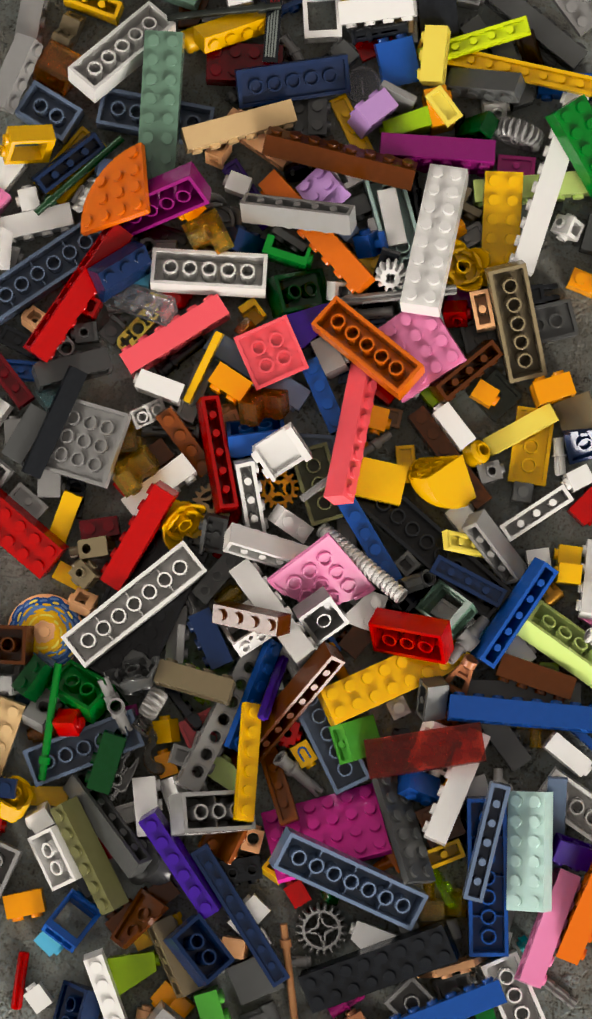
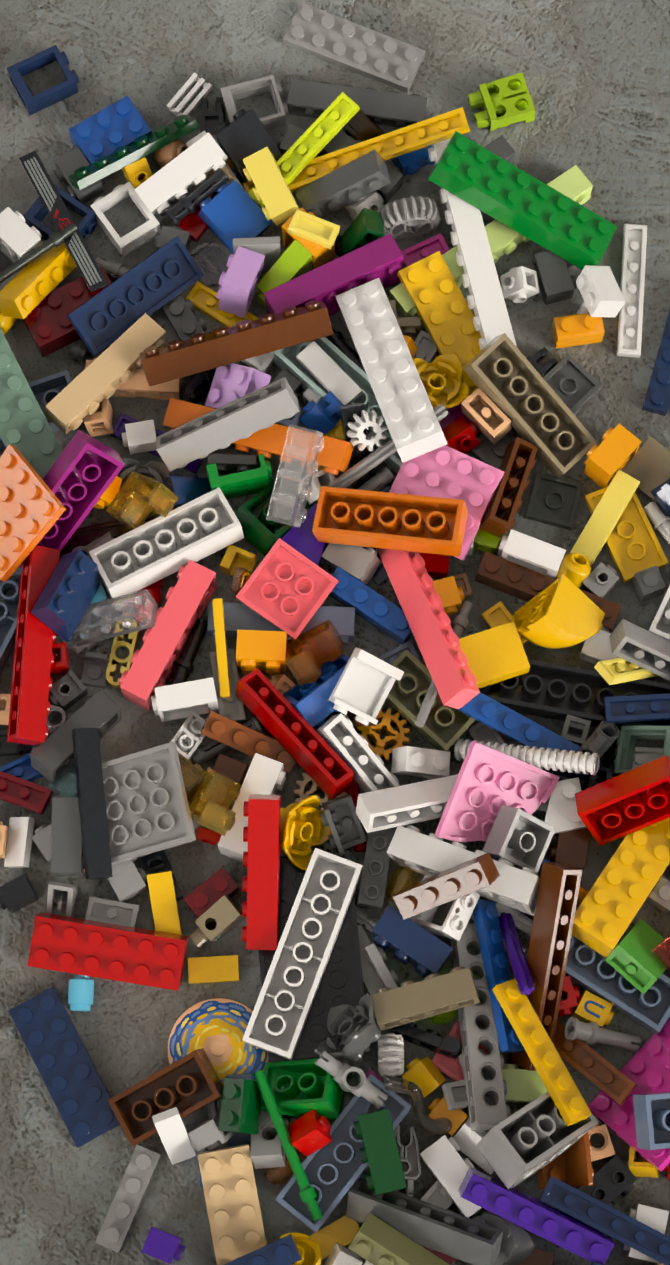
camera: 30 degrees left, 10 degrees down
light nougat brick [67,587,99,617] -> none
dark tan brick [68,559,102,589] -> none
light orange brick [469,379,500,409] -> none
none -> clear brick [266,424,324,528]

